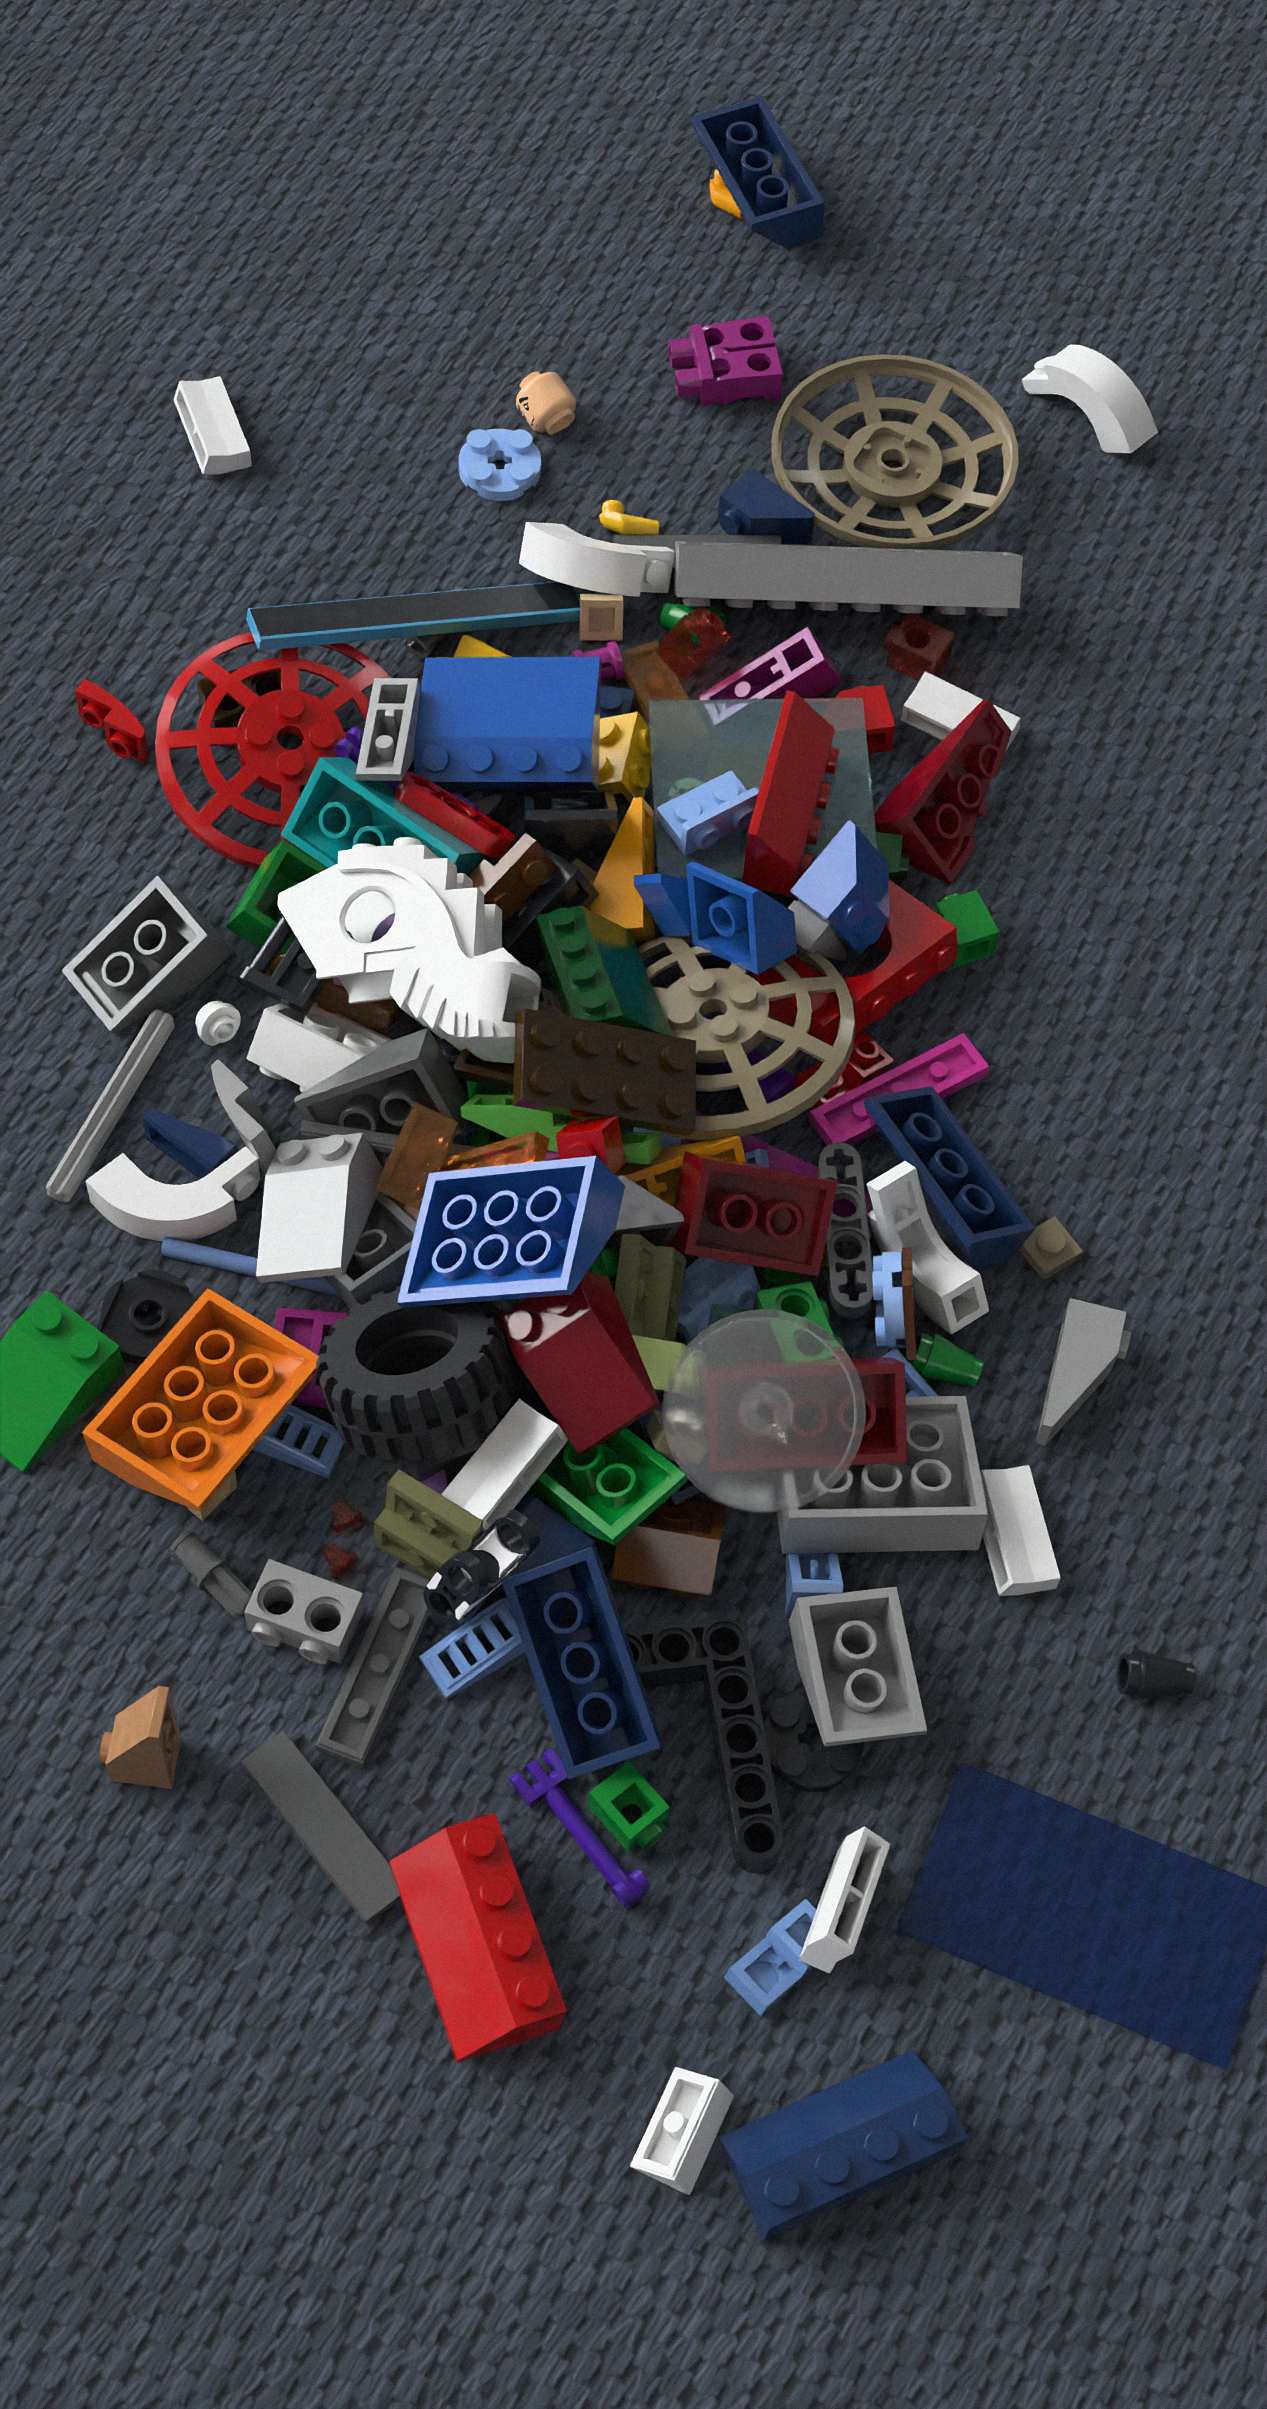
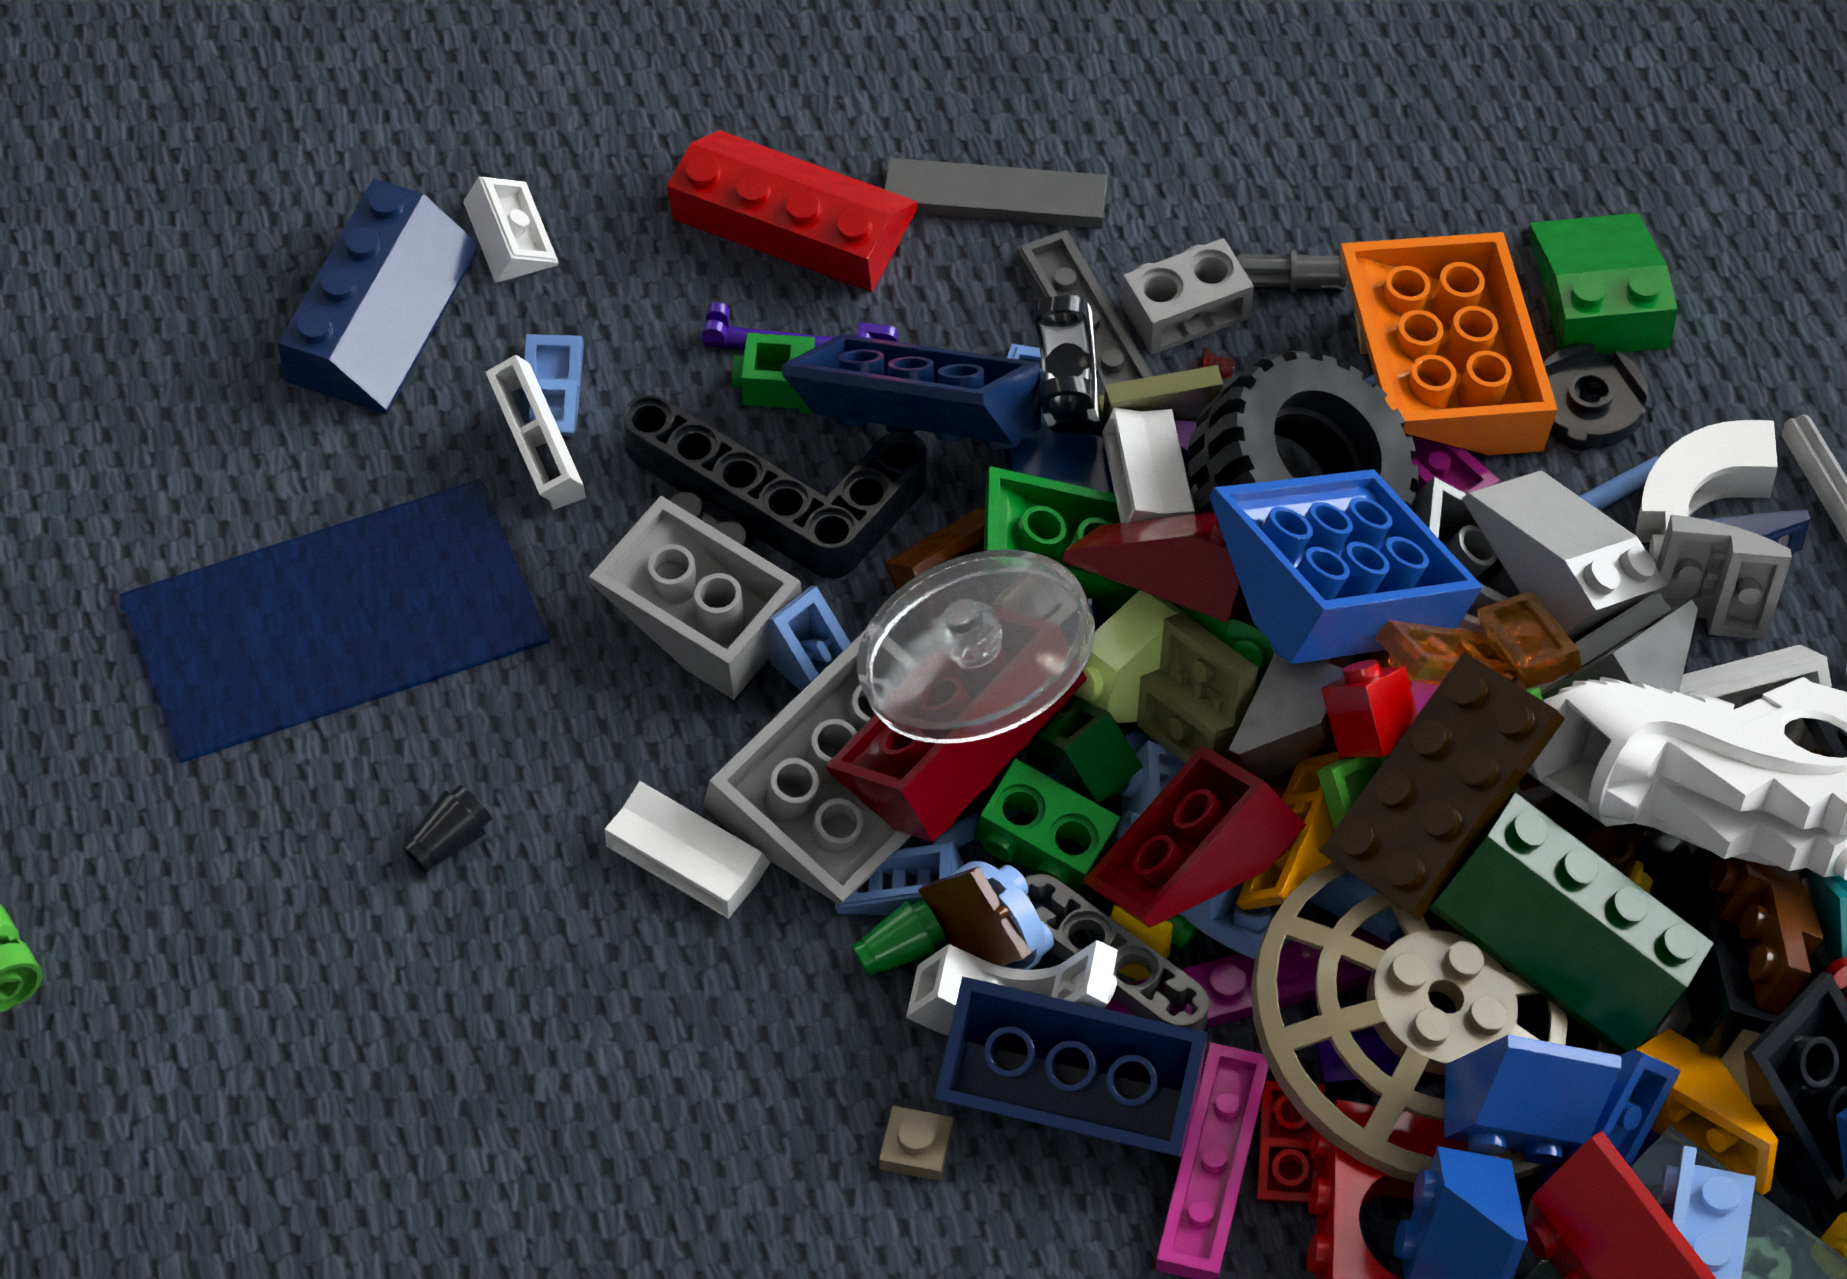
camera: 140 degrees right, 5 degrees down
medium nougat slope [99,1686,182,1789] -> none
light grey slope [1036,1298,1131,1446] -> none

